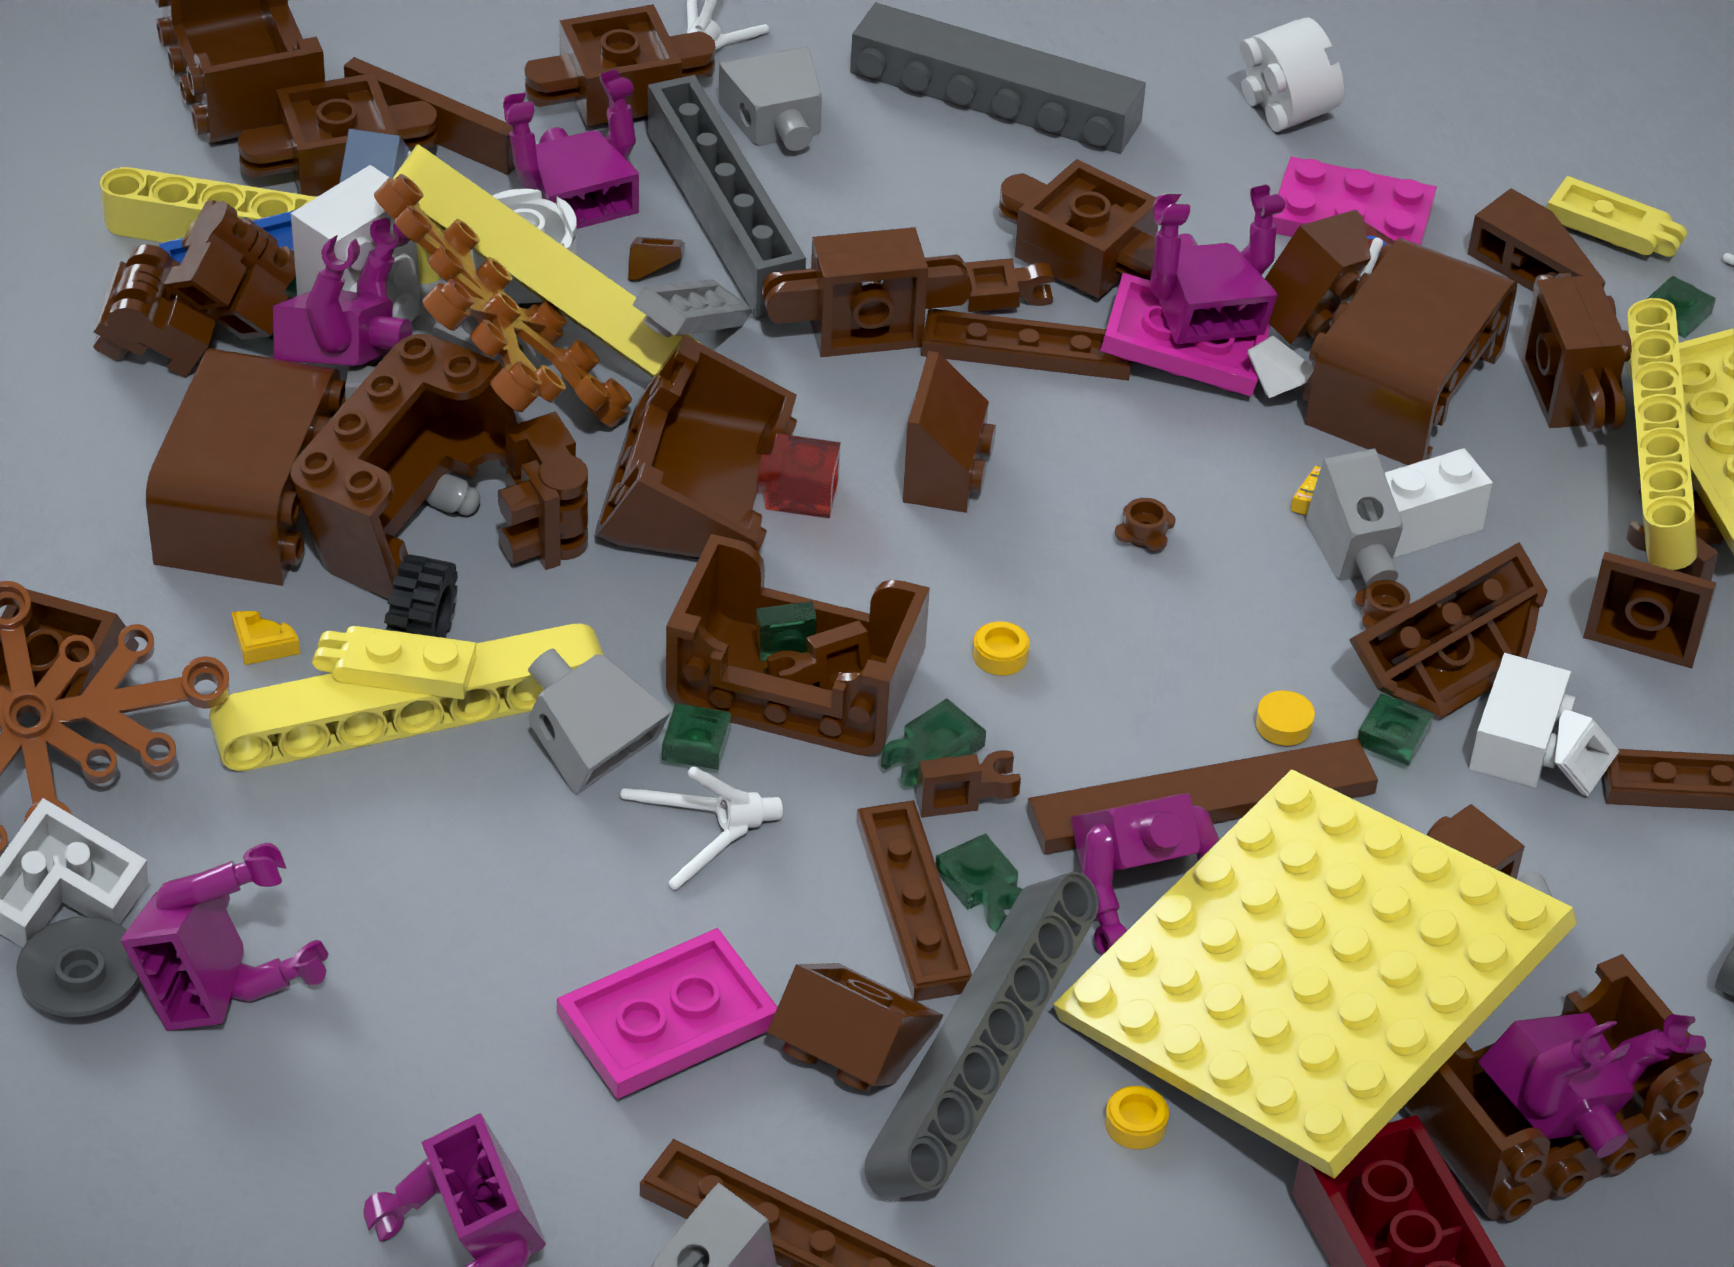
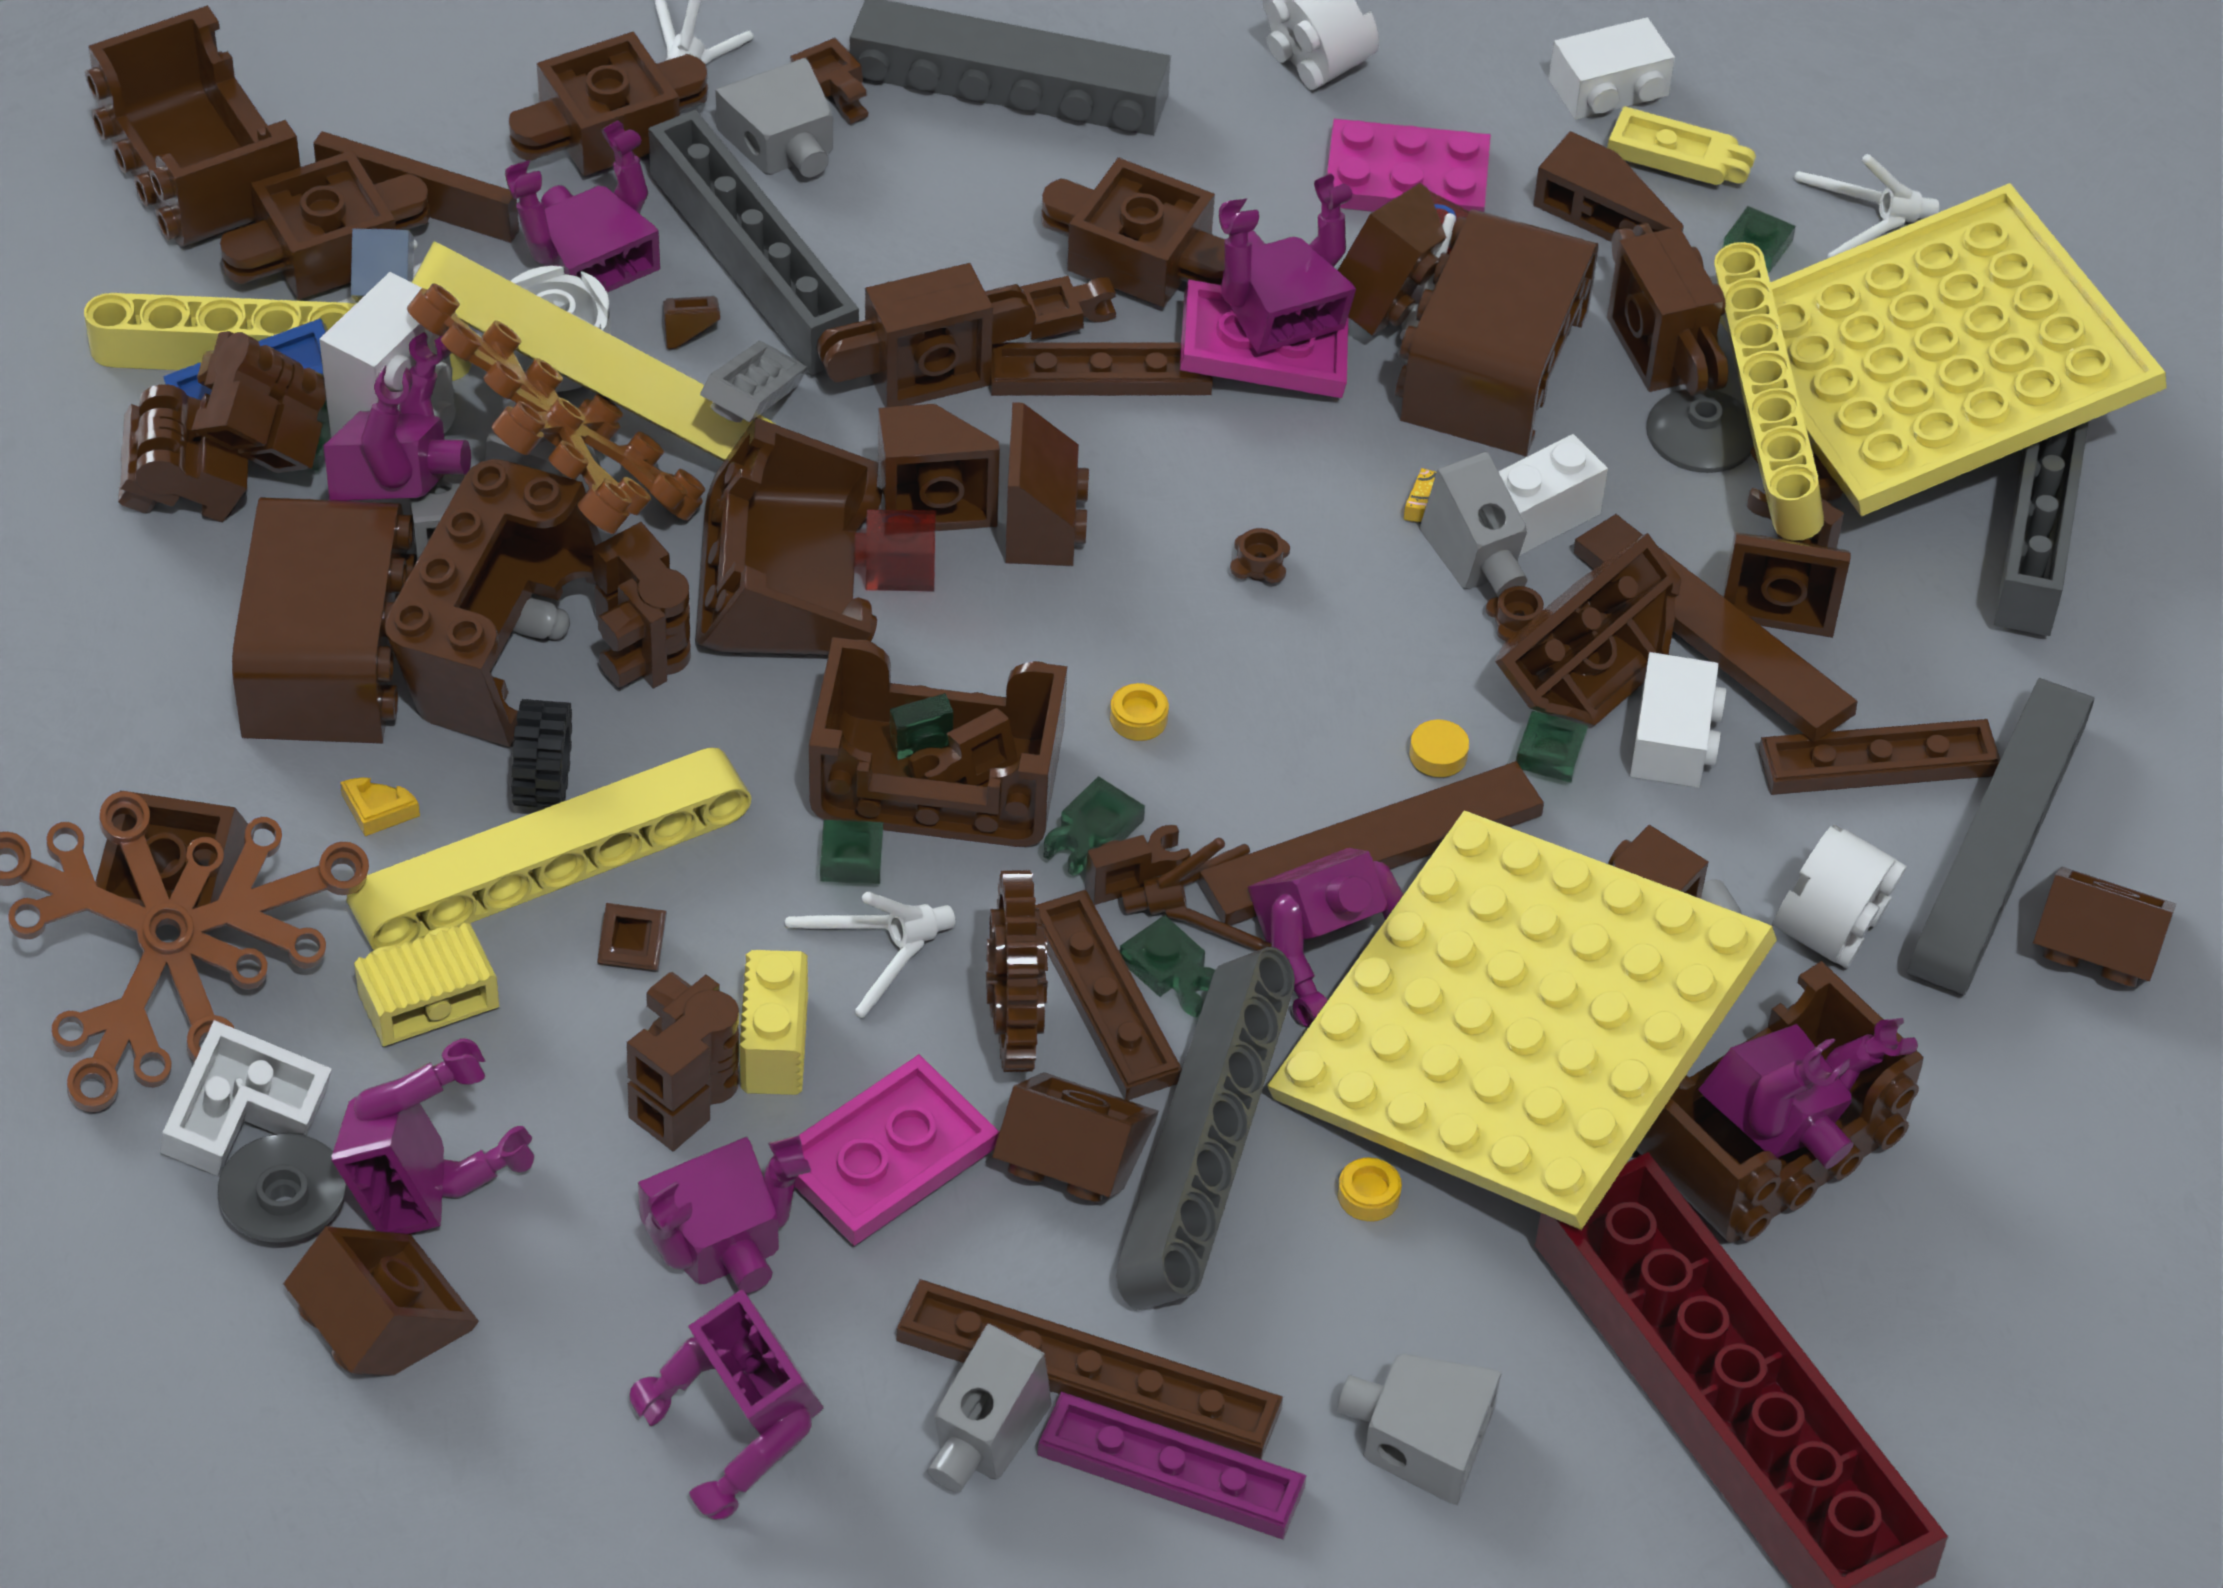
camera: 10 degrees left, 5 degrees up
light yellow hinge [312,626,477,700] -> none
light grey torso [528,648,671,795] -> none
white slope [1247,336,1314,398] -> none
white slope [1554,709,1619,797] -> none
none -> reddish brown slope [283,1226,479,1375]
none -> light yellow brick [354,922,499,1047]
none -> reddish brown slope [597,903,667,971]
none -> reddish brown hips [626,972,739,1152]
none -> magenta torso [638,1135,811,1293]
none -> light yellow brick [739,950,808,1095]
none -> reddish brown plate [790,37,869,124]
none -> reddish brown slope [878,404,1000,535]
none -> reddish brown gear [986,870,1048,1072]
none -> reddish brown plant [1122,837,1271,951]
none -> white brick [1548,17,1675,120]
none -> reddish brown tile [1574,514,1858,742]
none -> dark grey dish [1647,389,1754,473]
none -> white brick [1773,824,1907,969]

